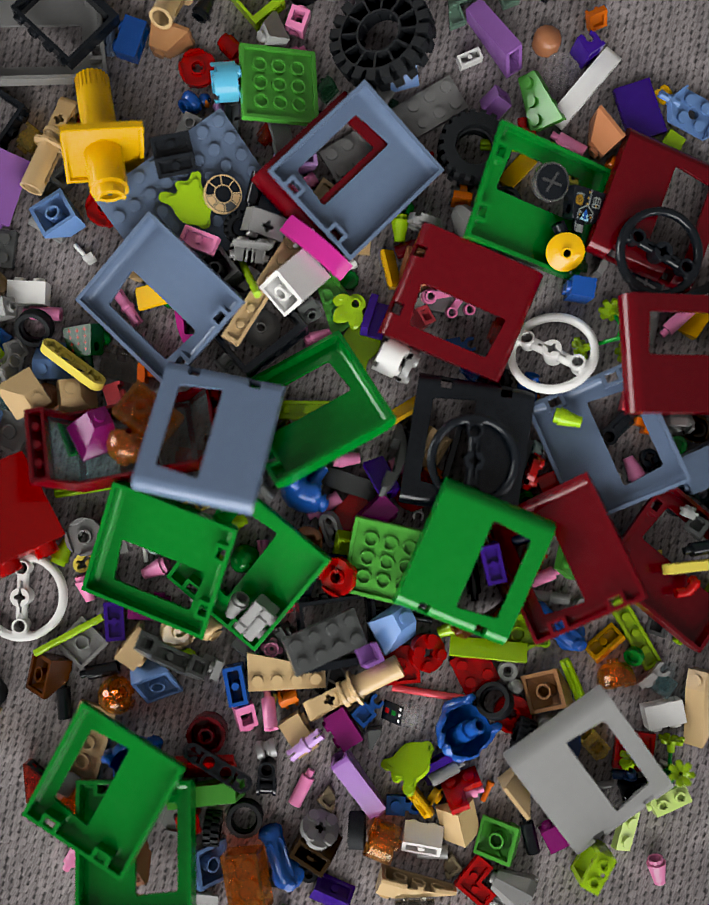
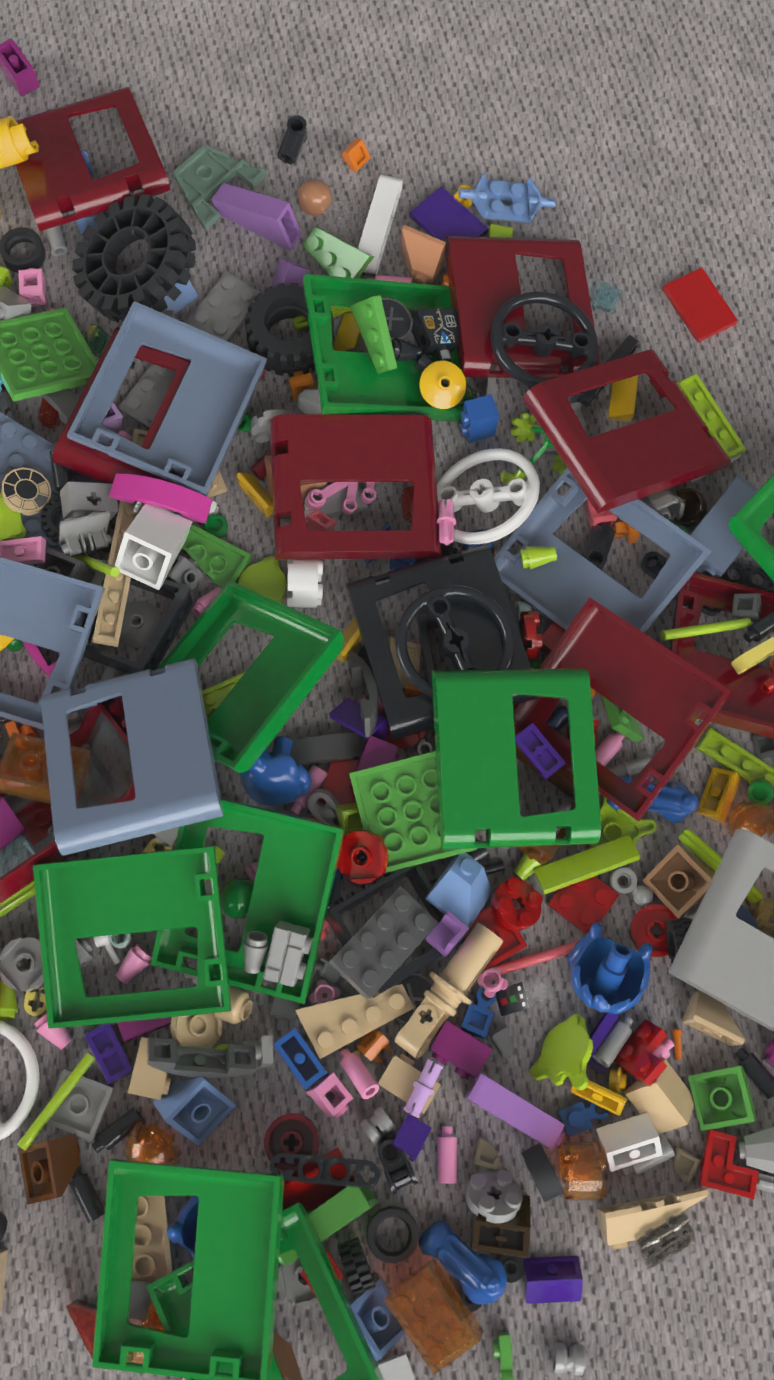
camera: 30 degrees left, 15 degrees down
clear orange cylinder [106,429,144,466] -> none
lime plate [332,293,366,330] -> none
bright pink cone [332,451,360,469] -> none
dark purple panel [360,293,389,341] -> none
lime cone [391,214,408,242] -> none
light grey plate [395,347,421,384] -> none
white piece [456,47,484,71] -> none
black cylinder [466,562,481,601] -> none
black tyre [475,681,514,721] -> none
dark purple hinge [569,30,606,70] -> none
bright pink cone [623,455,646,483] -> none
bright pink cylinder [659,312,695,338] -> none
light grey plate [679,505,699,520] -> none
none -> bright green wing [350,295,397,374]
none -> black cone [391,338,422,362]
none -> dark purple panel [393,1114,432,1162]
none -> bright pink axle [437,499,456,545]
none -> bright pink plate [477,967,508,998]
none -> lime bar [660,618,752,641]

